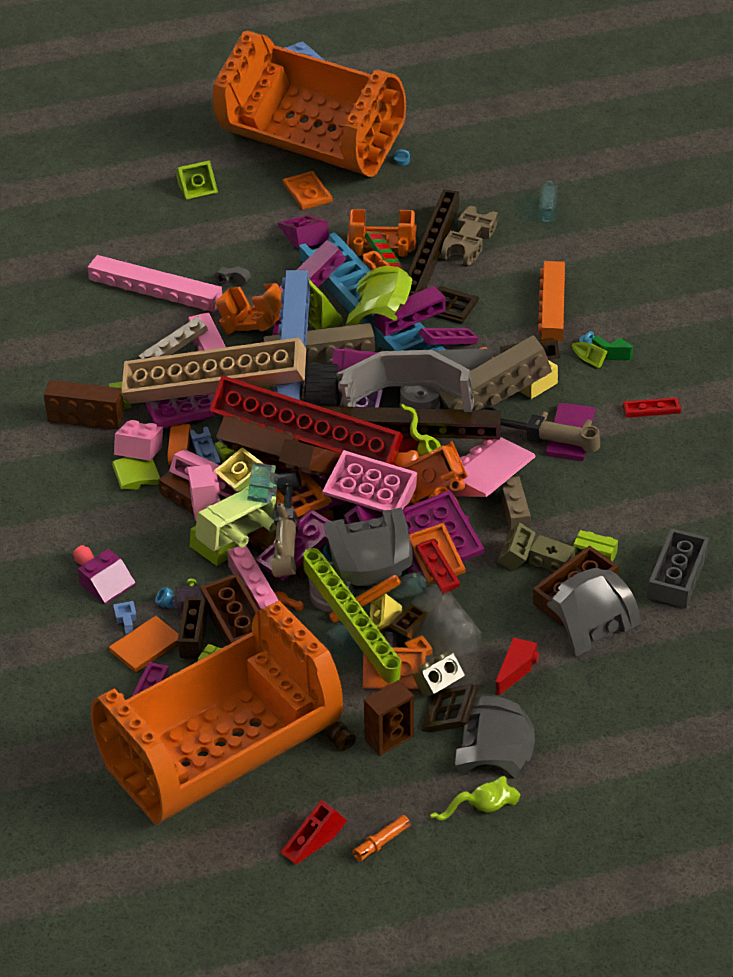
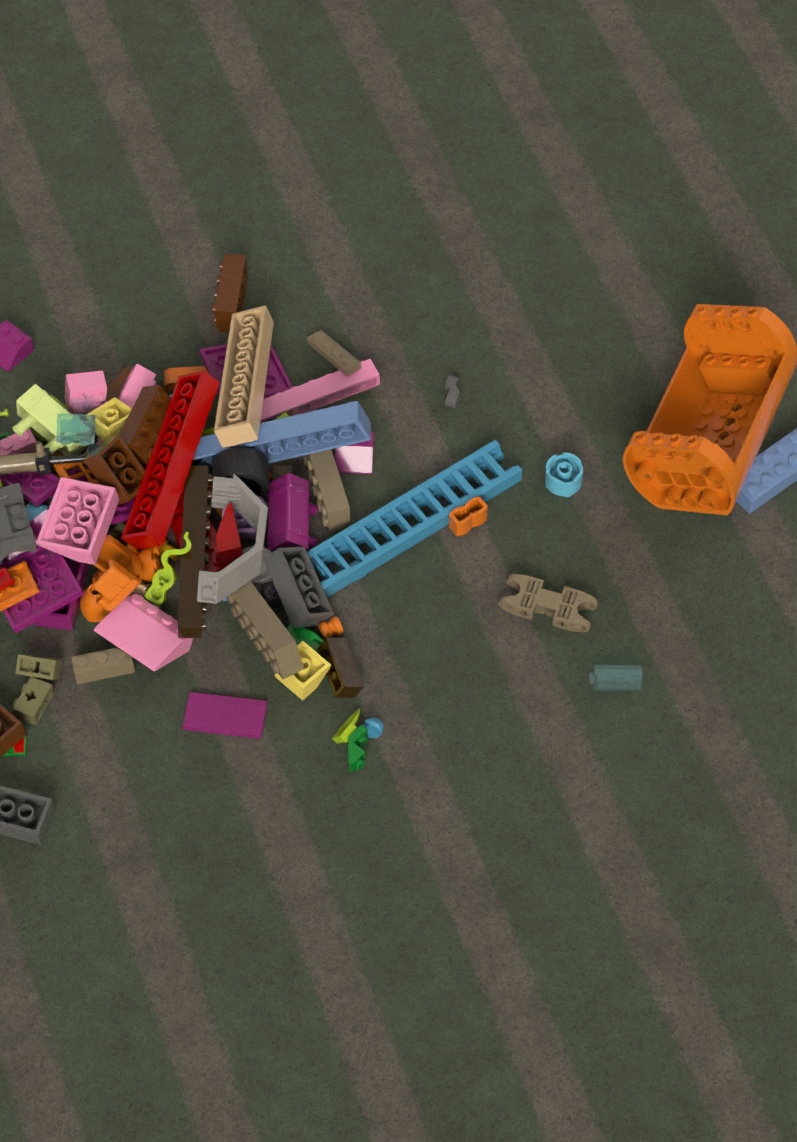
camera: 85 degrees right, 15 degrees up
coral cone [73,545,95,566] -> none
bright pink brick [88,255,222,312] -> none
lime slope [112,457,160,490] -> none
bright pink brick [114,420,163,461] -> none
lime slope [175,160,218,200] -> none
orange container [215,283,282,335] -> none
magenta slope [278,215,330,248] -> none
magenta brick [279,240,346,293] -> none
orange tile [283,171,333,210] -> none
lime slope [308,280,343,330] -> none
lime piece [346,266,412,326] -> none
orange container [347,209,417,257] -> none
tile [364,232,406,272] -> none
magenta brick [374,286,446,336] -> none
dark azure tile [394,149,410,166] -> none
dark brown brick [408,189,459,296] -> none
magenta plate [418,328,479,345] -> none
dark brown piece [435,286,479,324] -> none
dark tan piece [480,406,601,452] -> none
orange brick [538,261,565,341] -> none
lime brick [573,530,618,562] -> none
red tile [623,397,681,418] -> none
none -> red slope [214,503,244,564]
none -> medium azure brick [545,453,583,497]

